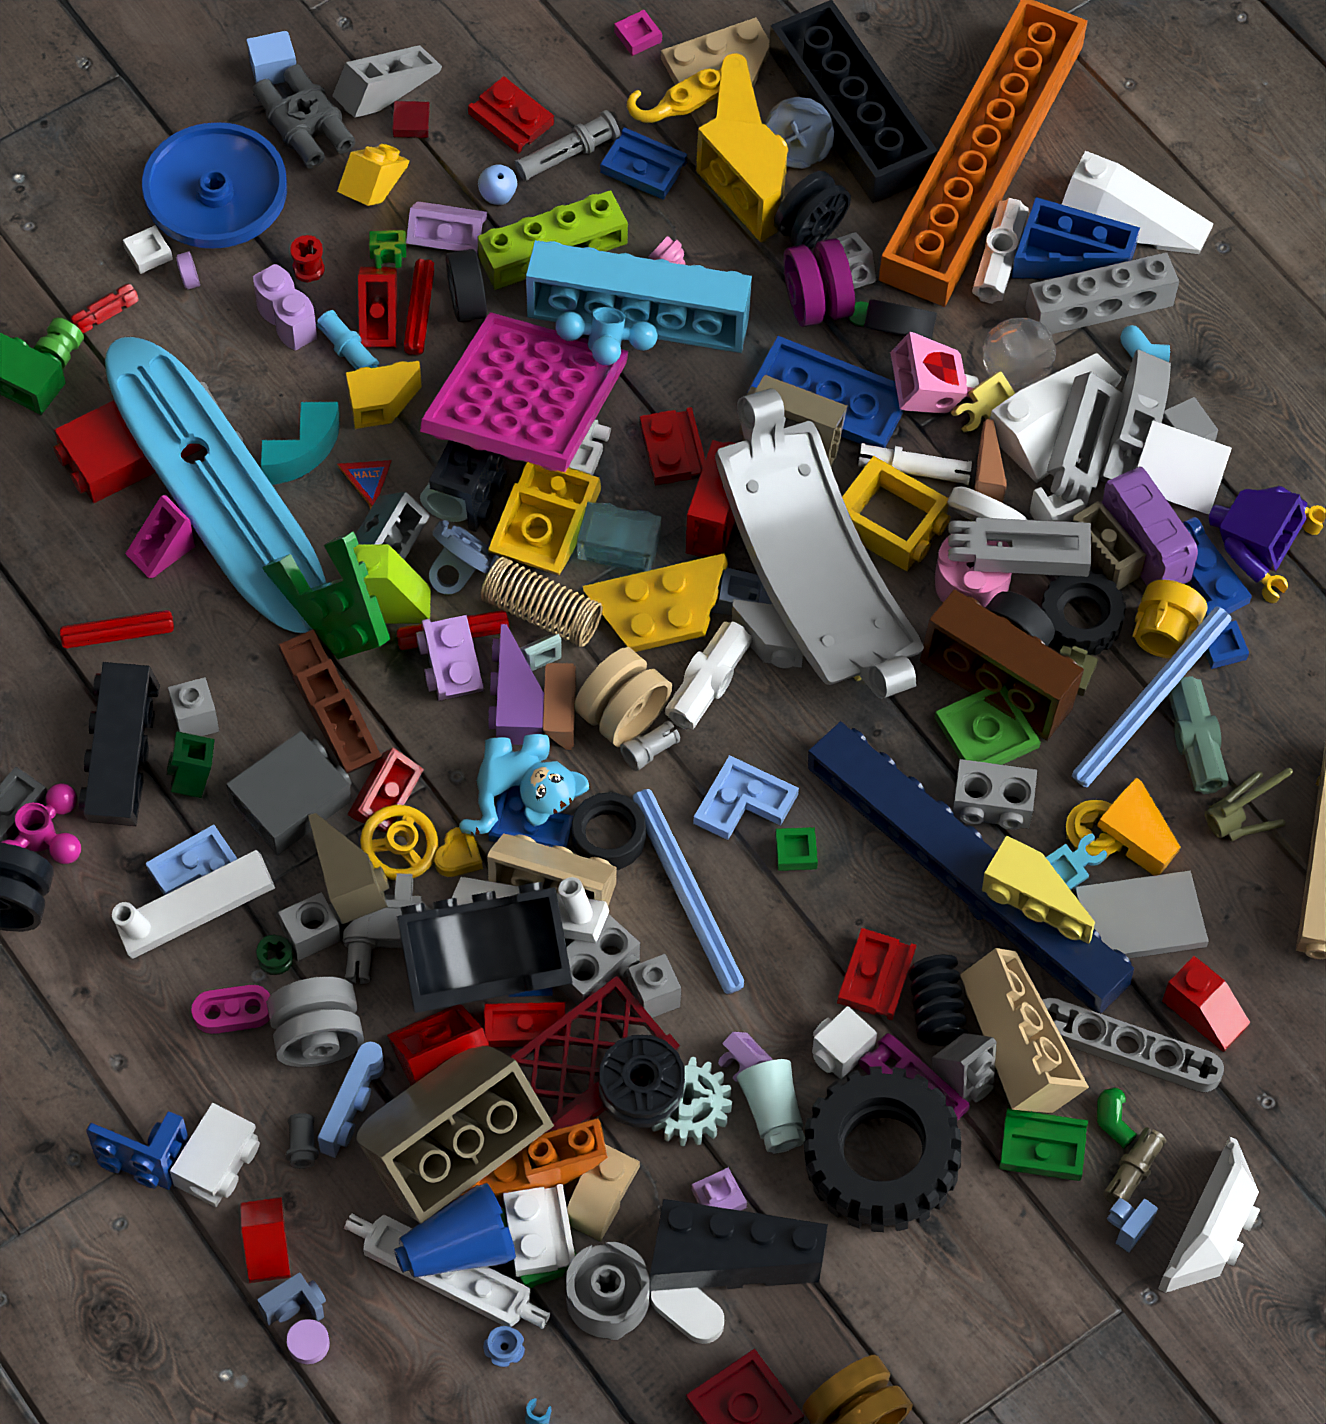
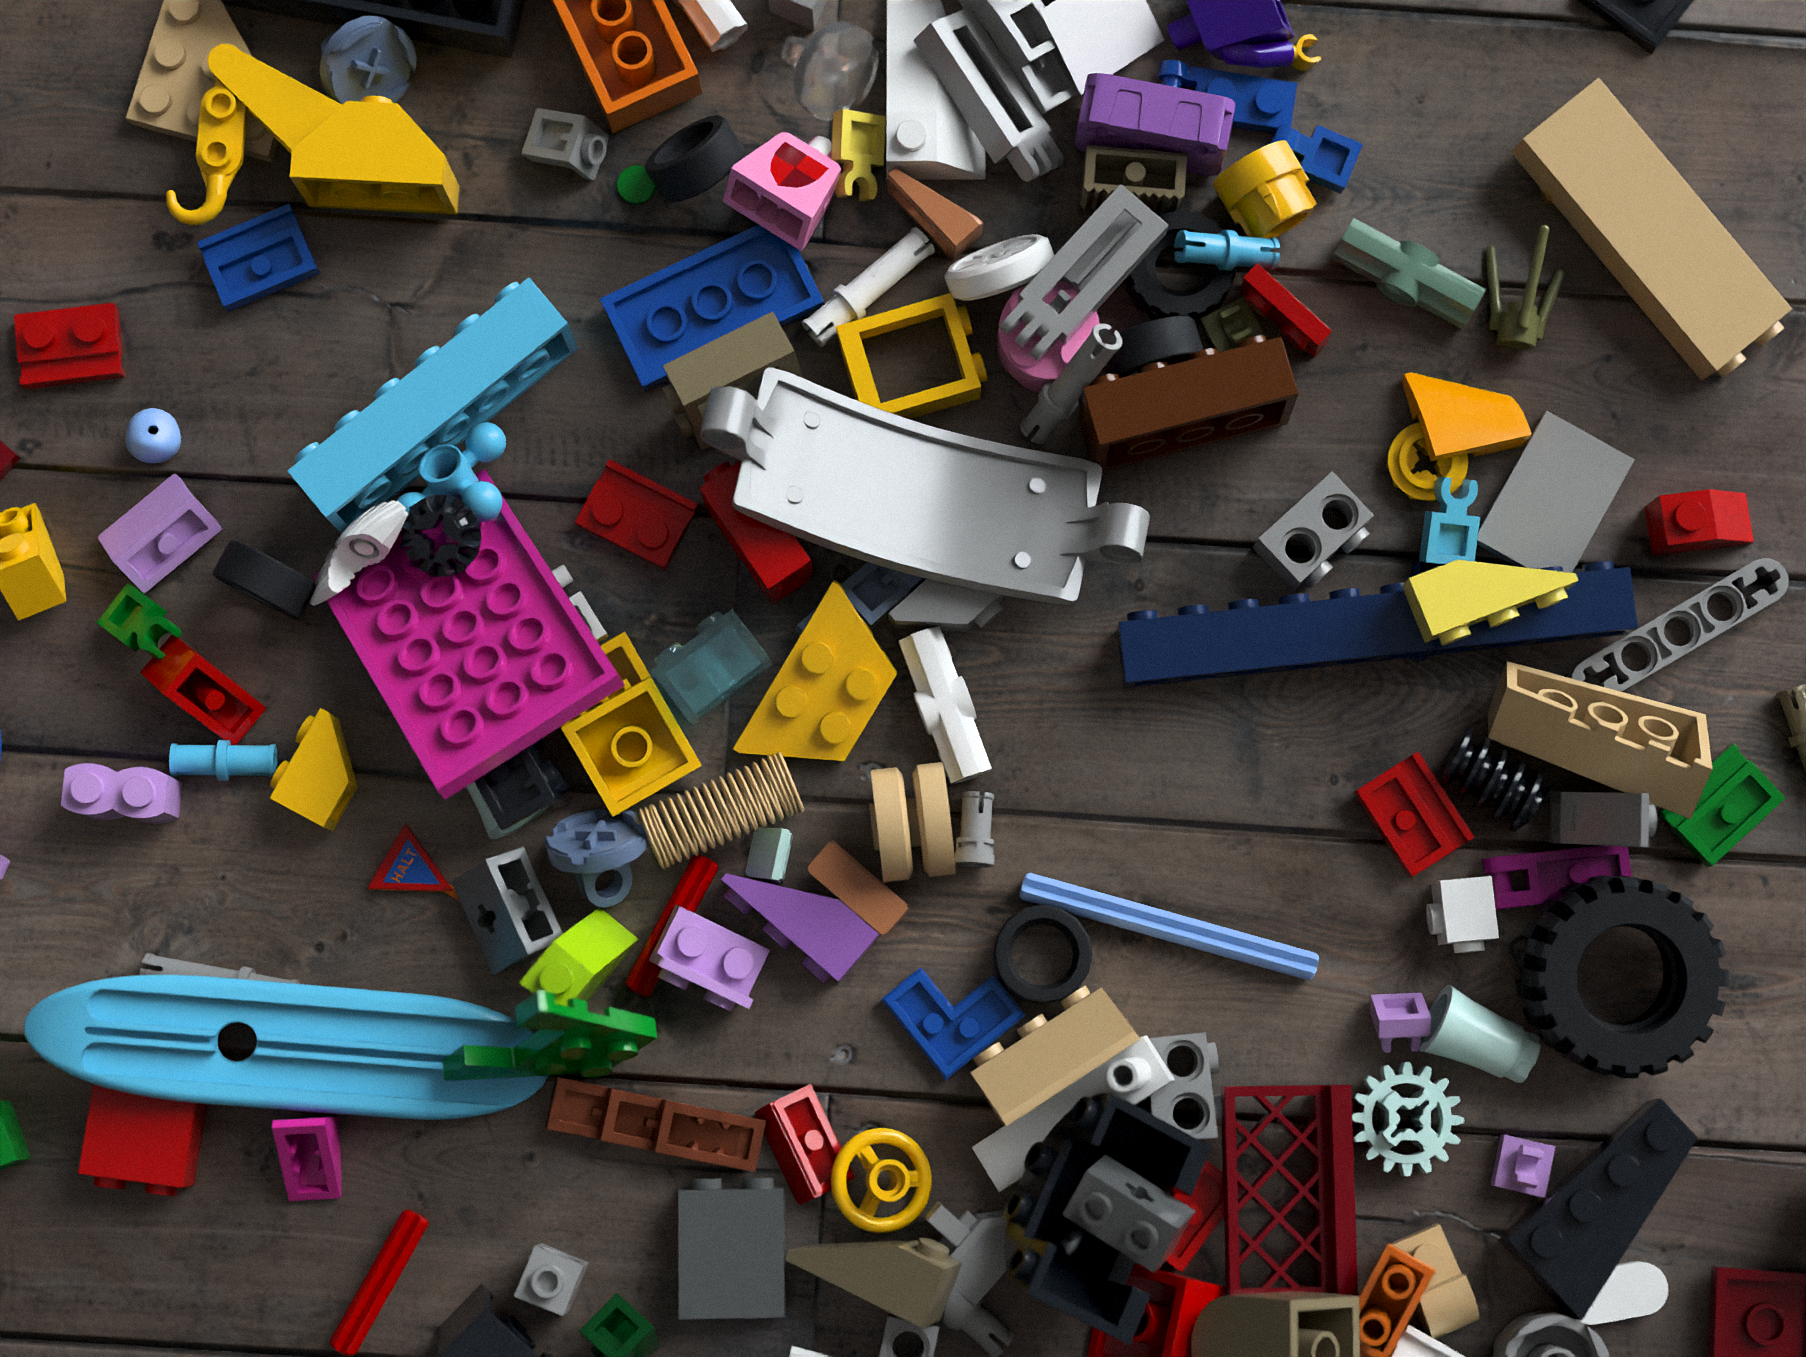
camera: 50 degrees left, 20 degrees up
teal brick [261,402,340,485] -> none
red bush [290,235,325,283] -> none
red axle [404,258,435,356] -> none
yellow tile [434,827,483,877] -> none
medium azure animal [459,734,589,835] -> none
lime brick [477,190,628,290] -> none
light grey pin [515,110,620,181] -> none
black wheel [599,1034,685,1127] -> none
dark pink tile [614,10,662,56] -> none
light grey brick [628,954,681,1018] -> none
bright pink plate [648,236,685,265] -> none
light blue plate [693,755,799,840] -> none
black wheel [774,171,851,249] -> none
green plate [775,827,818,871] -> none
magenta wheel [783,238,855,327] -> none
bright green tile [935,685,1041,765] -> none
white panel [1029,487,1085,522] -> none
light blue axle [1072,606,1231,787] -> none
green arm [1097,1087,1137,1149] -> none
none -> white hair [310,500,408,606]
none -> black gear [400,495,481,577]
none -> light grey pin [1020,323,1123,444]
none -> dark grey brick [1063,1154,1195,1273]
none -> medium azure pin [1174,230,1280,271]
none -> red plate [1240,263,1332,358]

